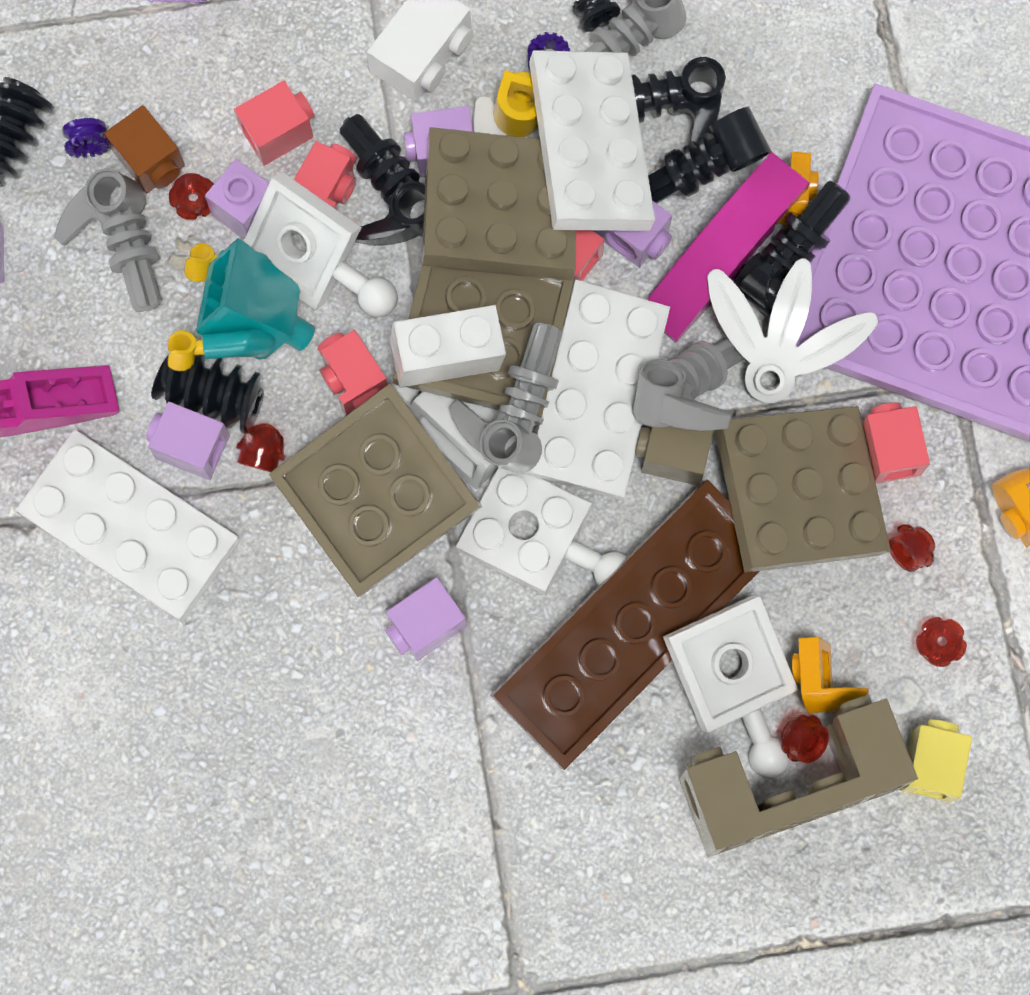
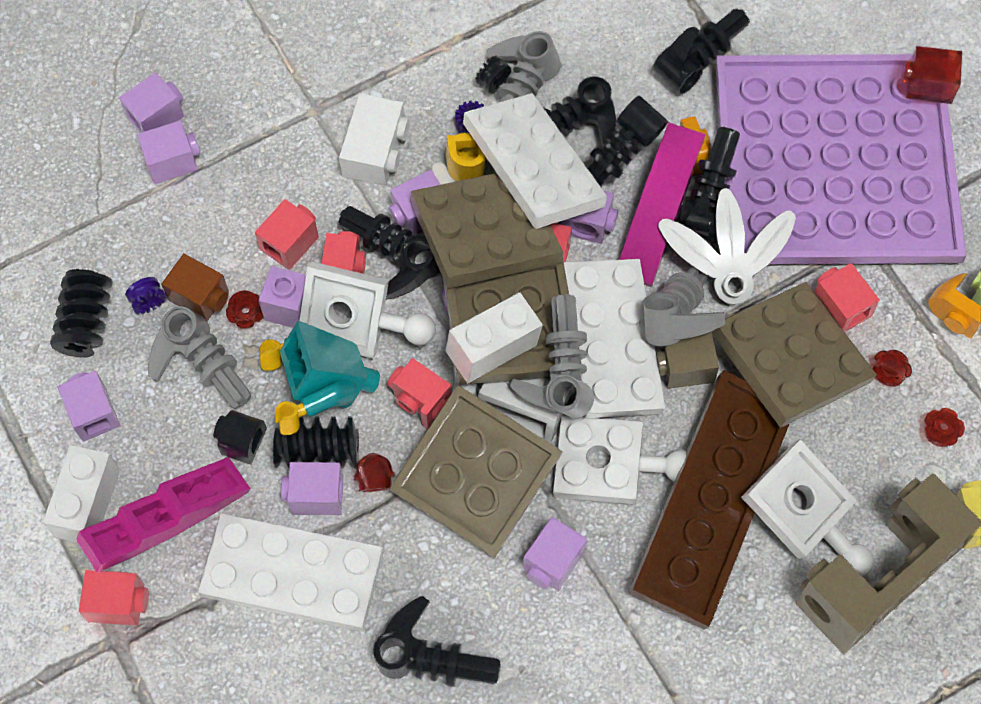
camera: 20 degrees left, 10 degrees down
clear red plate [781,714,829,764] -> none
light orange plate [792,637,869,713] -> none
none -> black plate [213,410,267,465]
none -> black piece [373,596,501,687]
none -> black piece [653,8,750,95]

